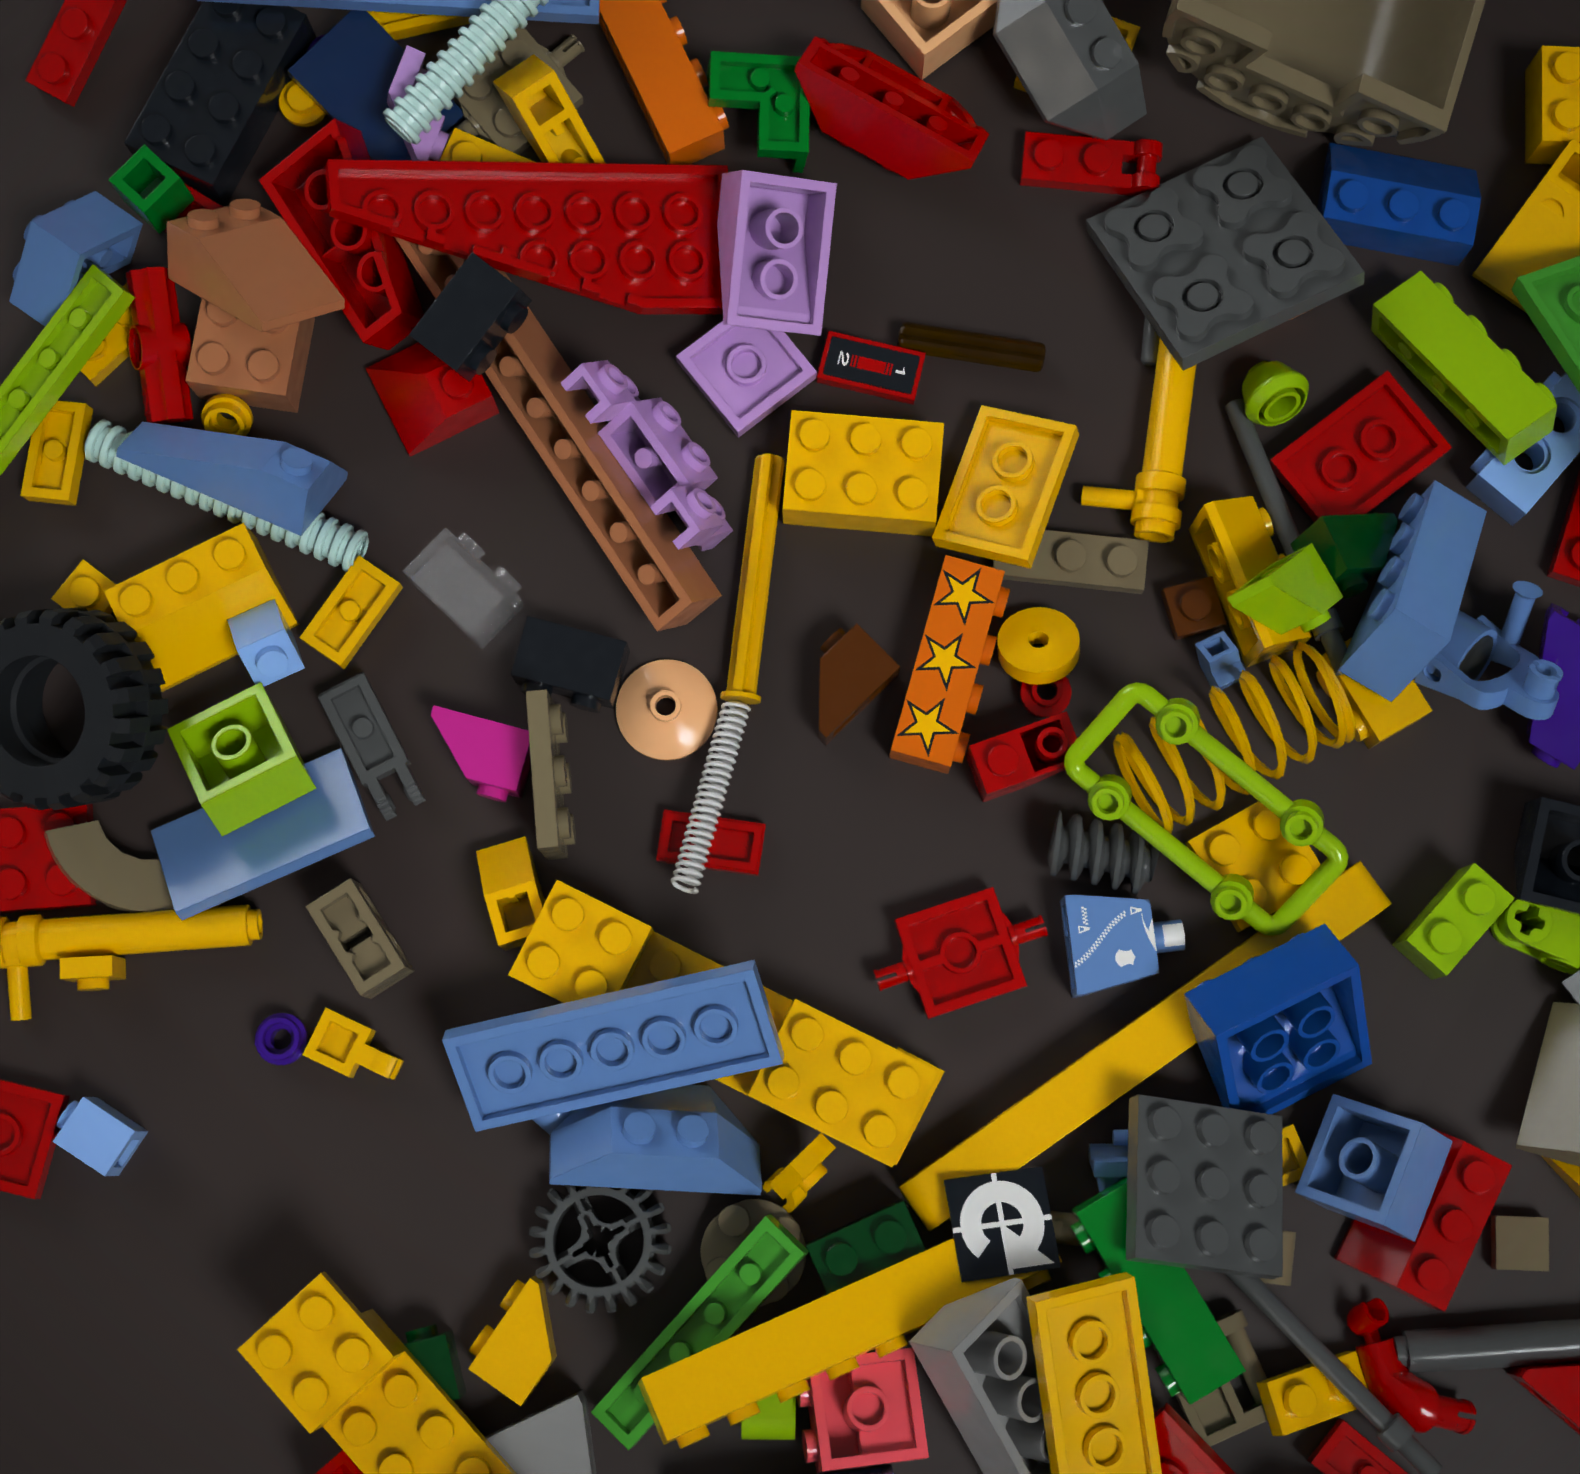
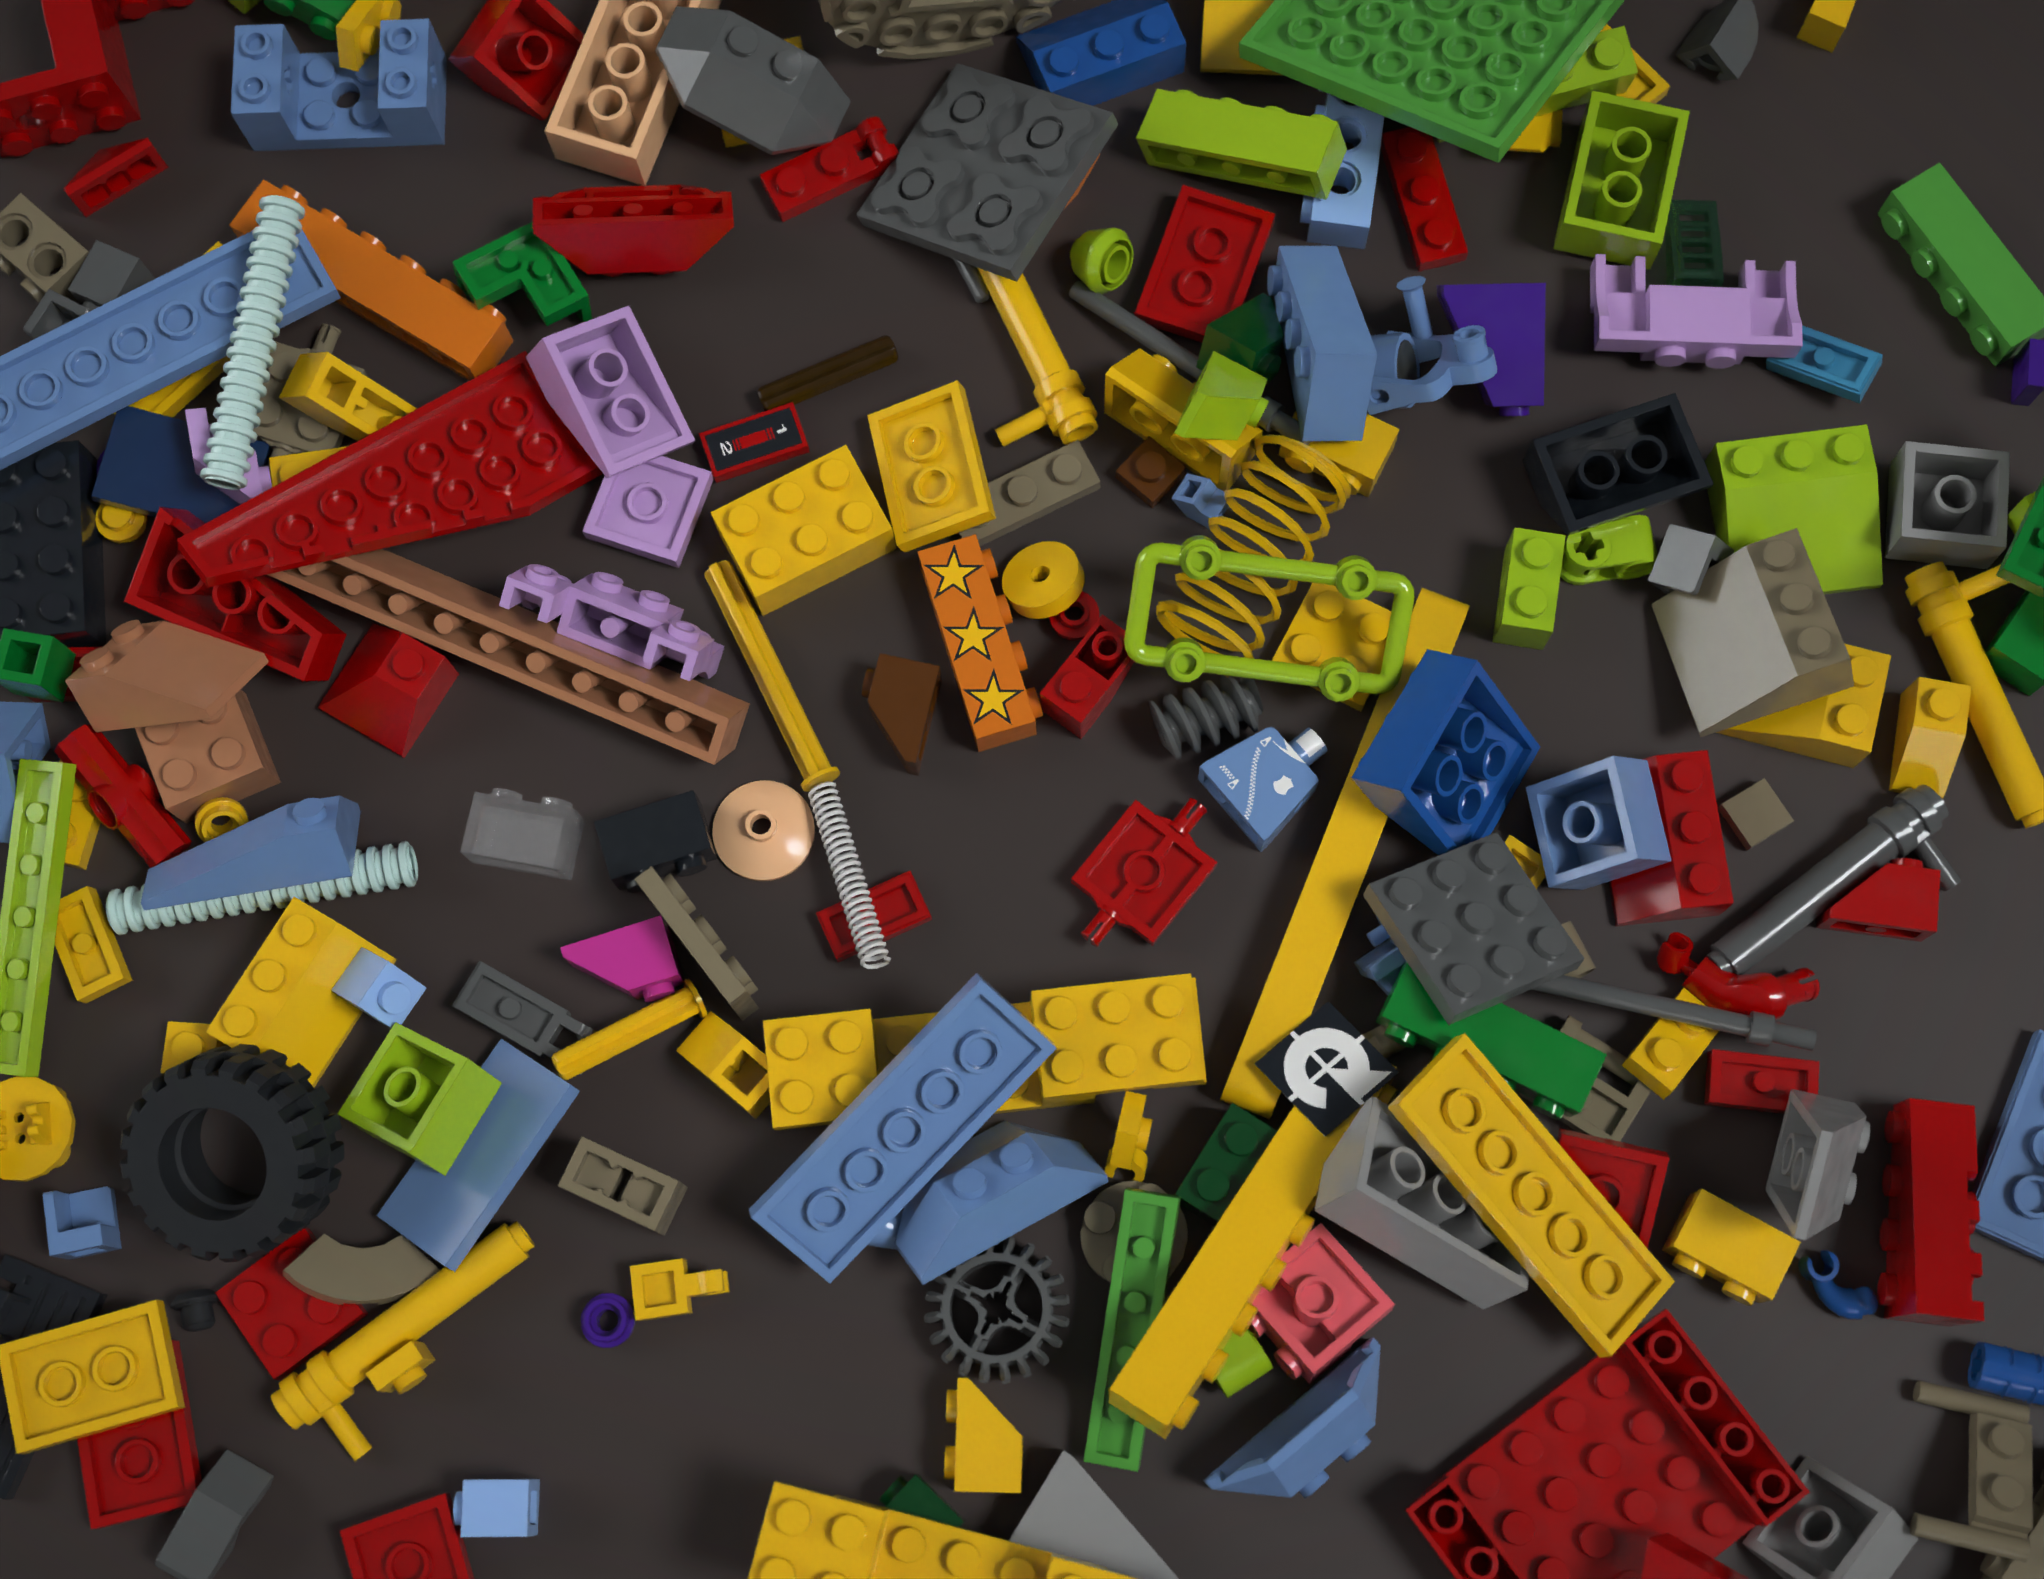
camera: 30 degrees left, 5 degrees down
yellow plate [299,556,403,669] -> none
black brick [409,252,532,382] -> none
none -> yellow axle [552,978,707,1080]

